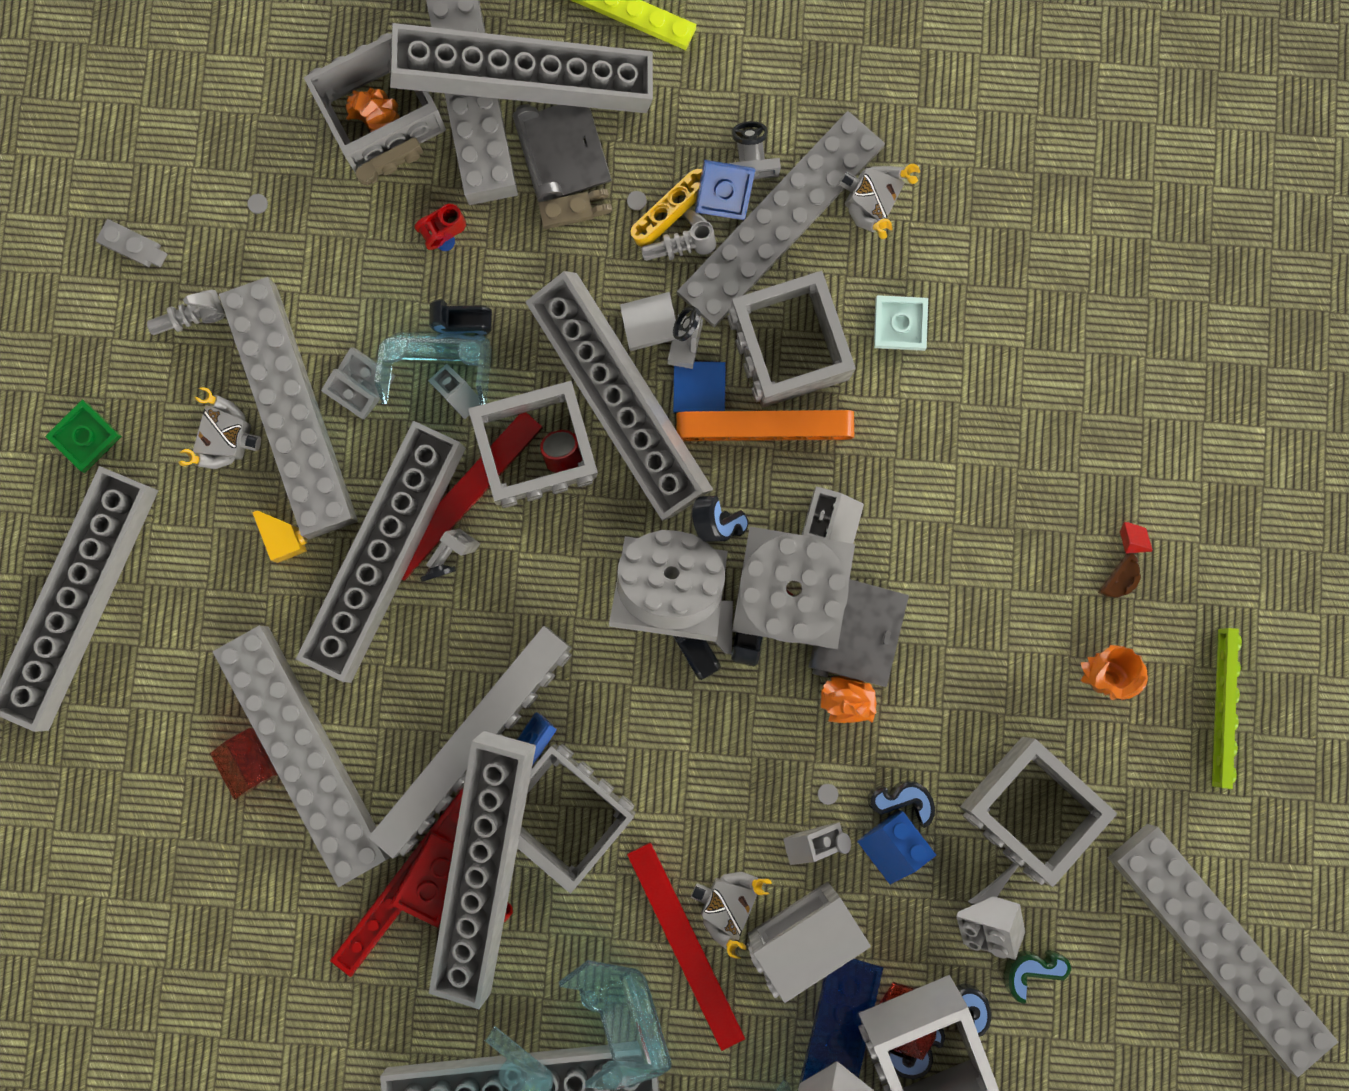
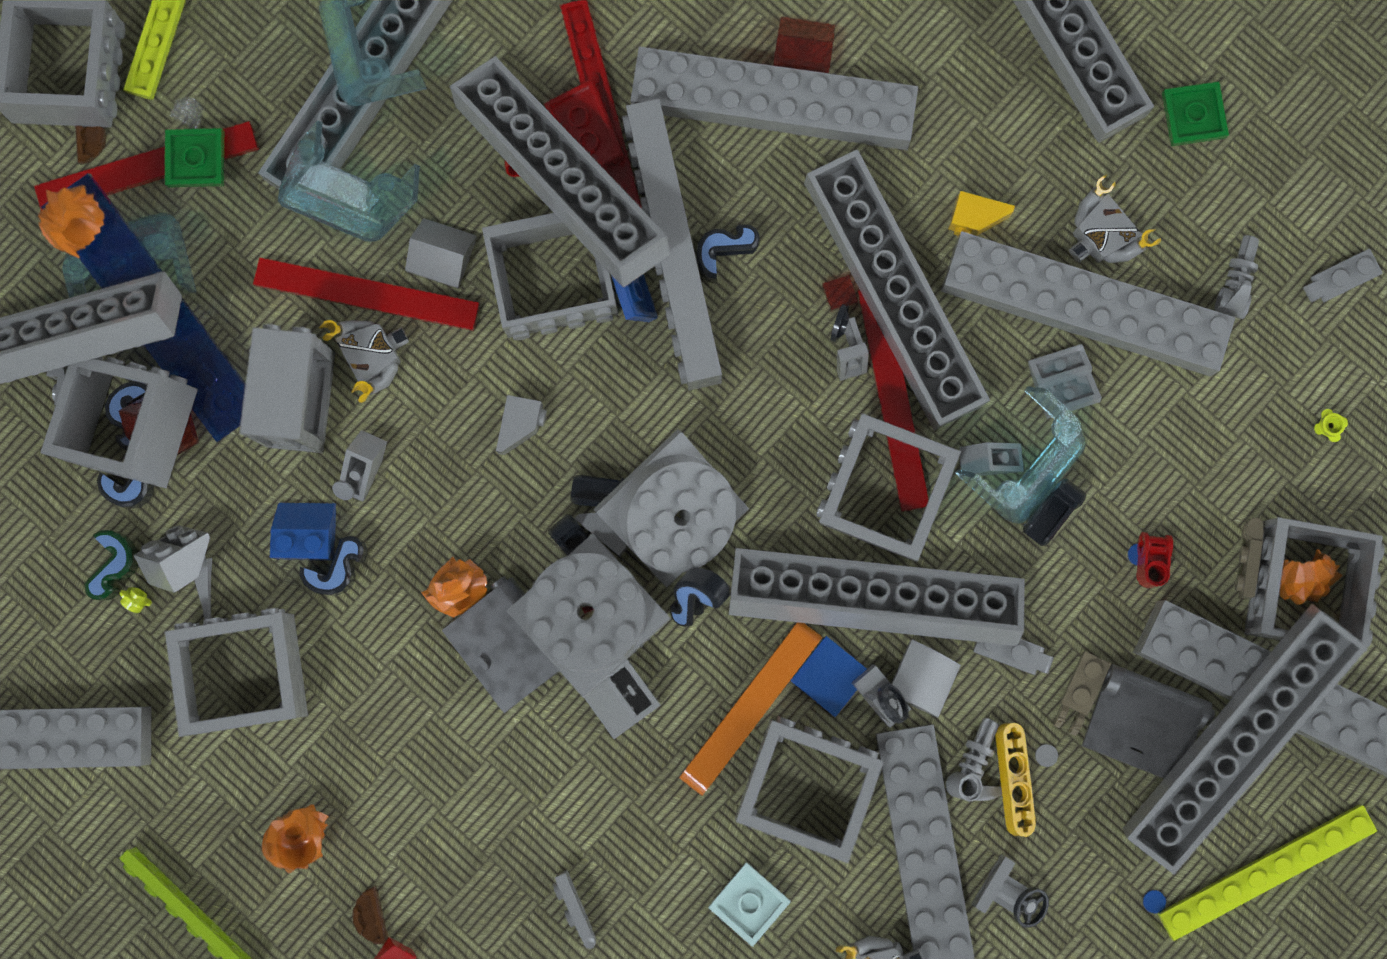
camera: 130 degrees right, 0 degrees up
light grey piece [248,194,268,214] -> none
piece [540,430,582,473] -> none
tile [695,160,755,220] -> none
light grey piece [818,784,838,805] -> none
none -> neon yellow plate [119,587,152,613]
none -> light grey slope [405,218,477,289]
none -> light grey slope [496,395,547,455]
none -> light grey hinge [553,870,596,949]
none -> black animal [696,224,760,284]
none -> clear red tile [822,275,858,312]
none -> light grey hinge [972,639,1054,675]
none -> blue piece [1143,890,1166,914]
none -> neon yellow plate [1314,409,1348,442]

